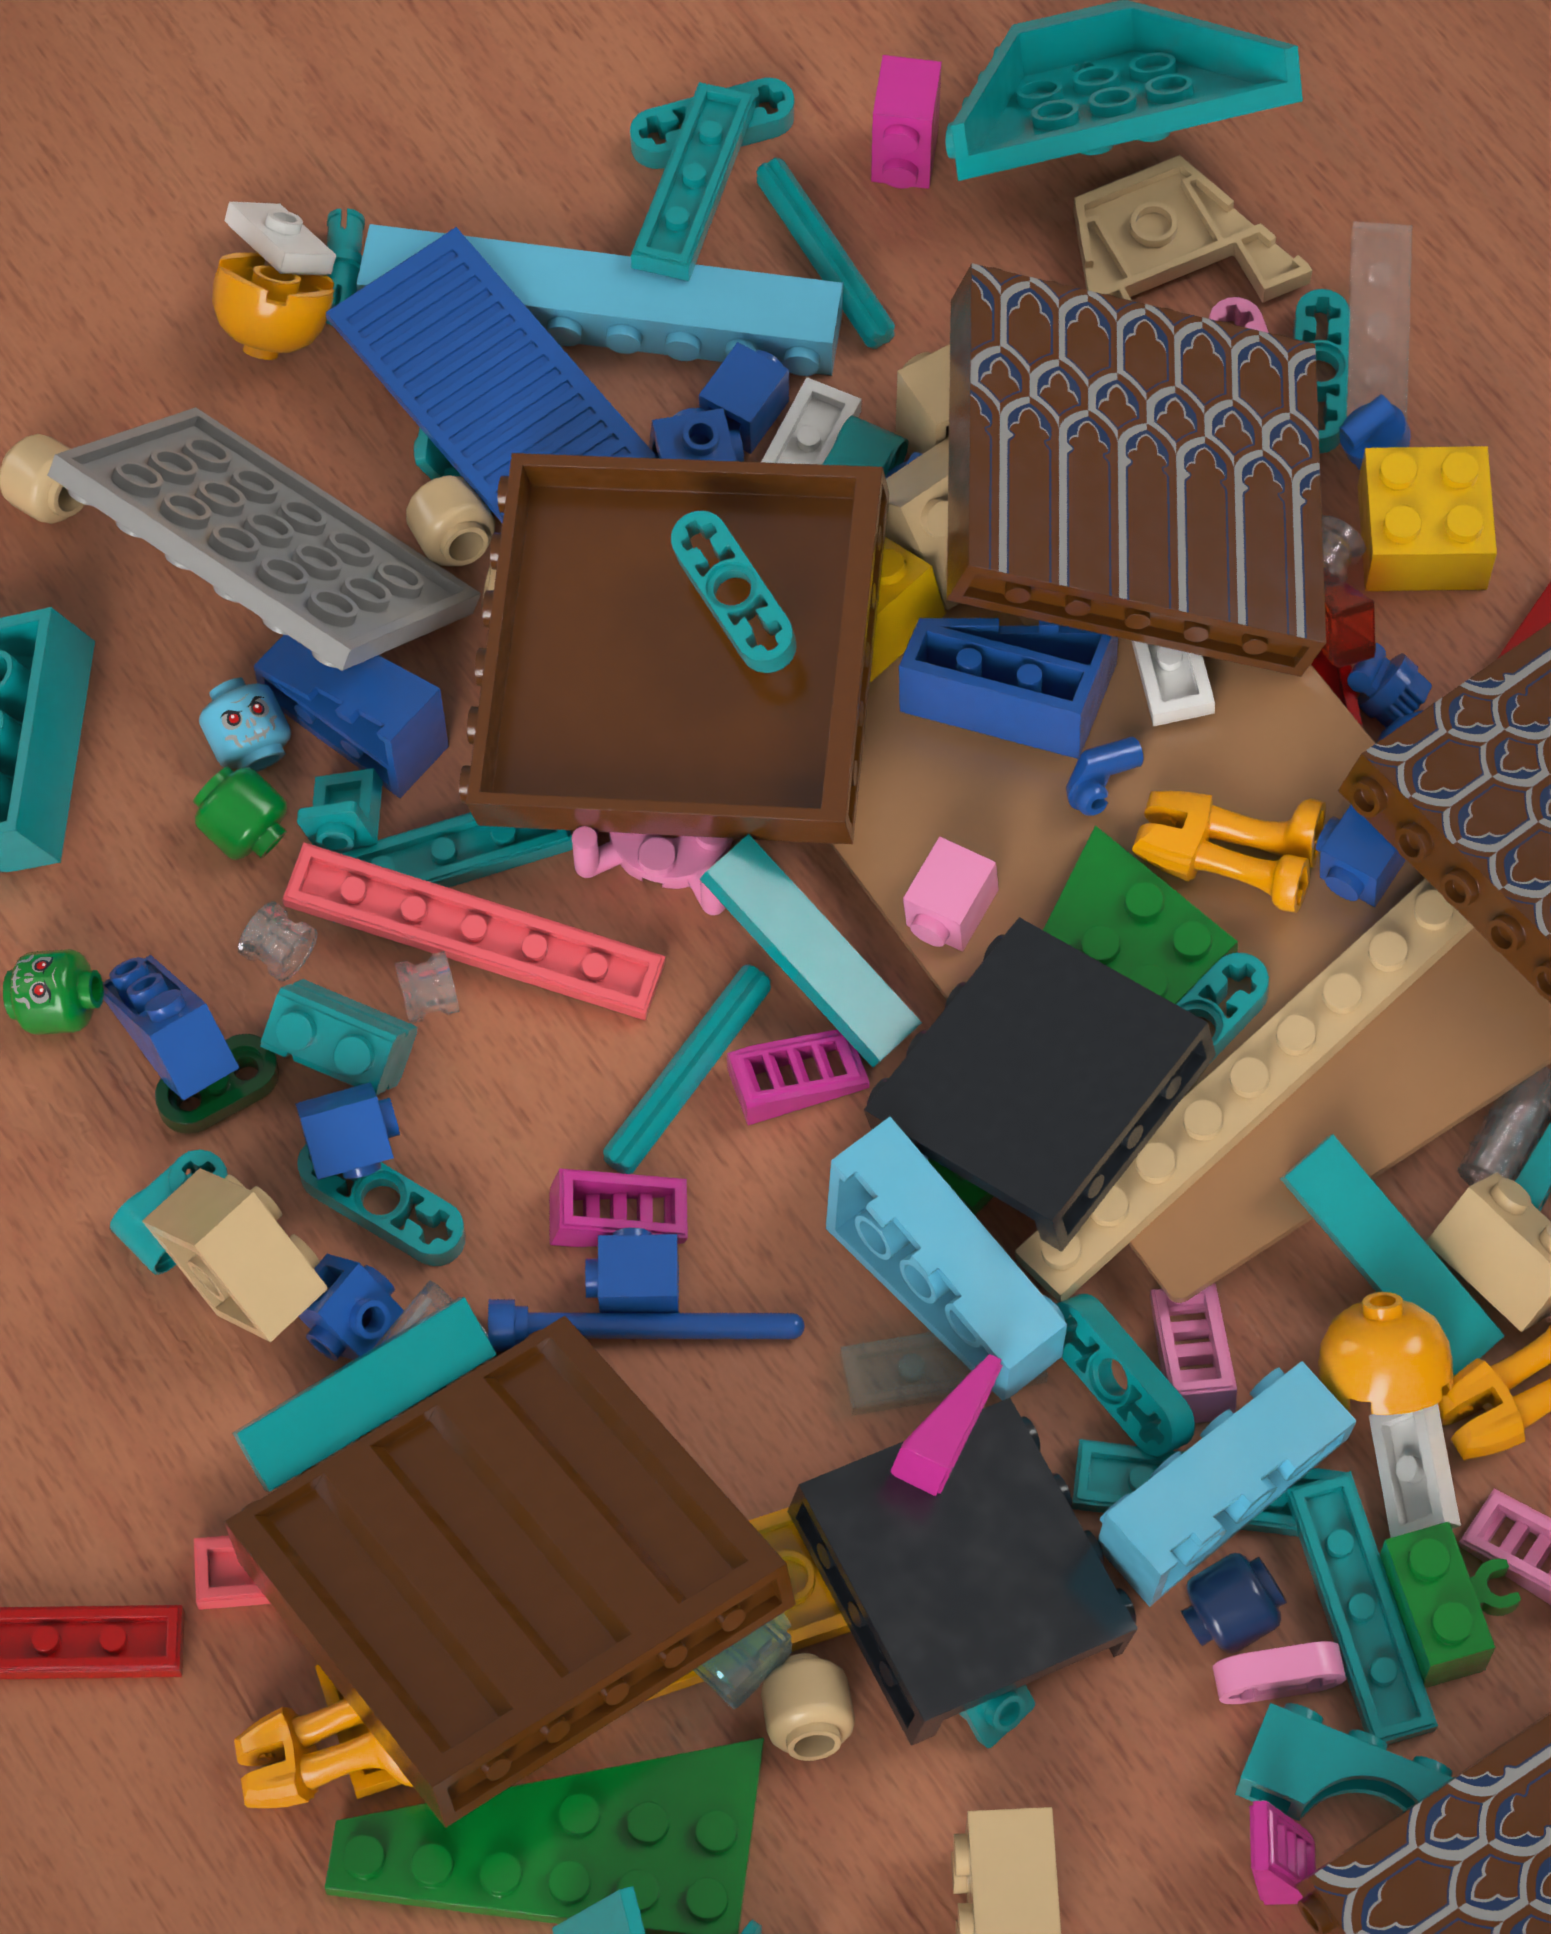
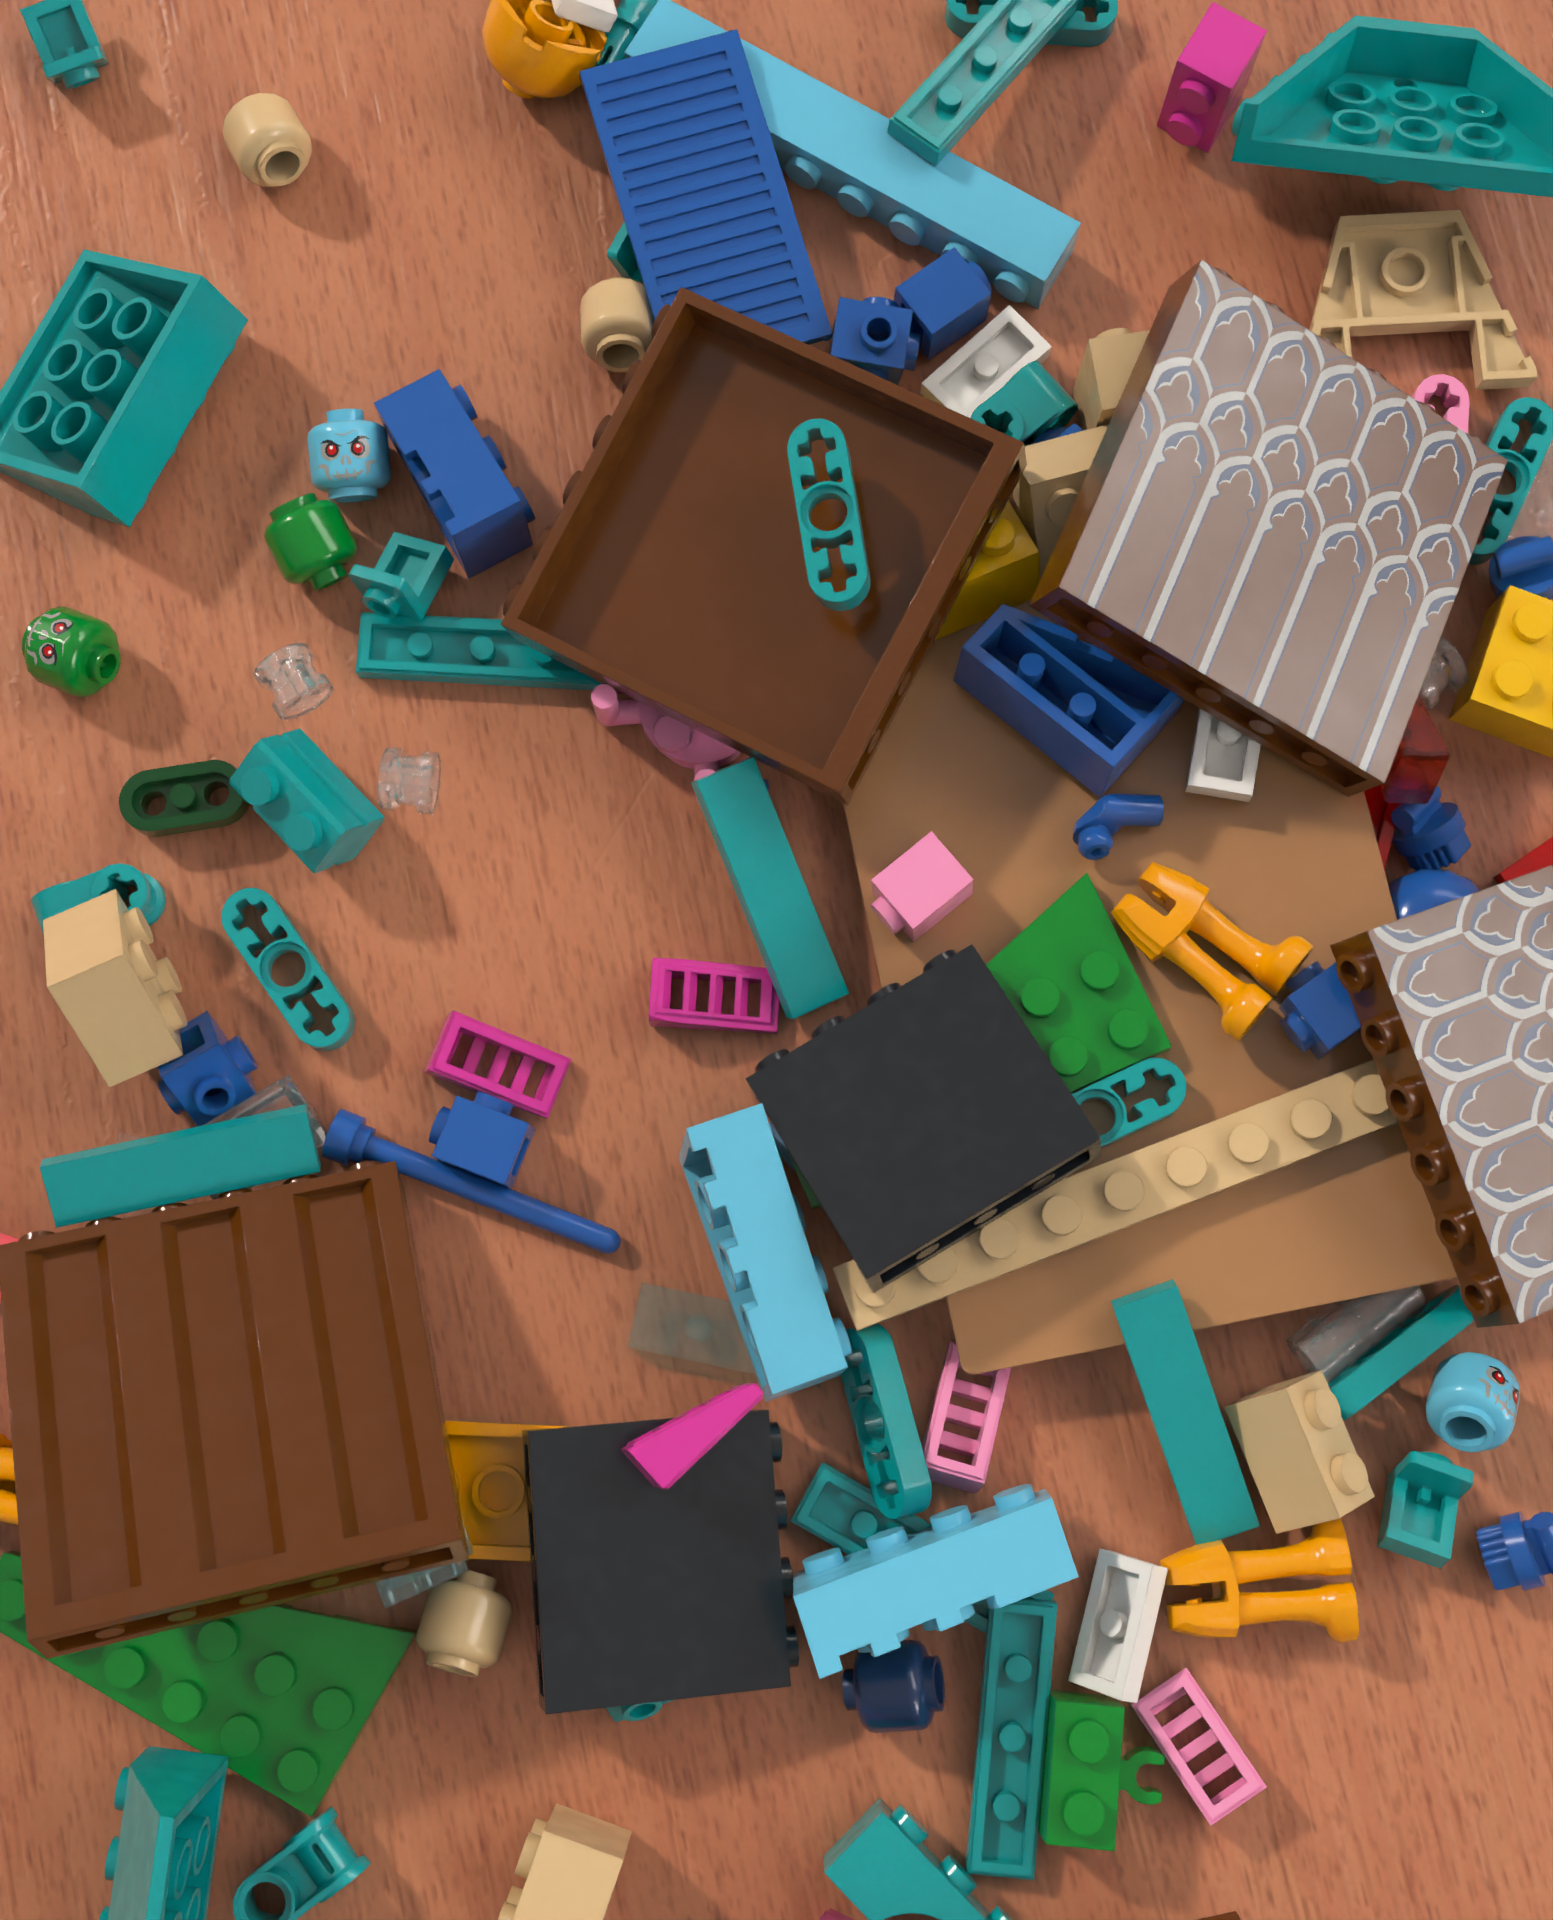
camera: 20 degrees right, 15 degrees up
light grey plate [47,407,481,671] -> none
blue slope [103,955,240,1101] -> none
coral tile [283,842,666,1021] -> none
blue brick [295,1082,400,1180] -> none
teal axle [603,964,771,1174] -> none
teal axle [756,158,895,349] -> none
bright pink beam [1213,1641,1346,1704] -> none
light orange cylinder [1318,1292,1454,1415] -> none

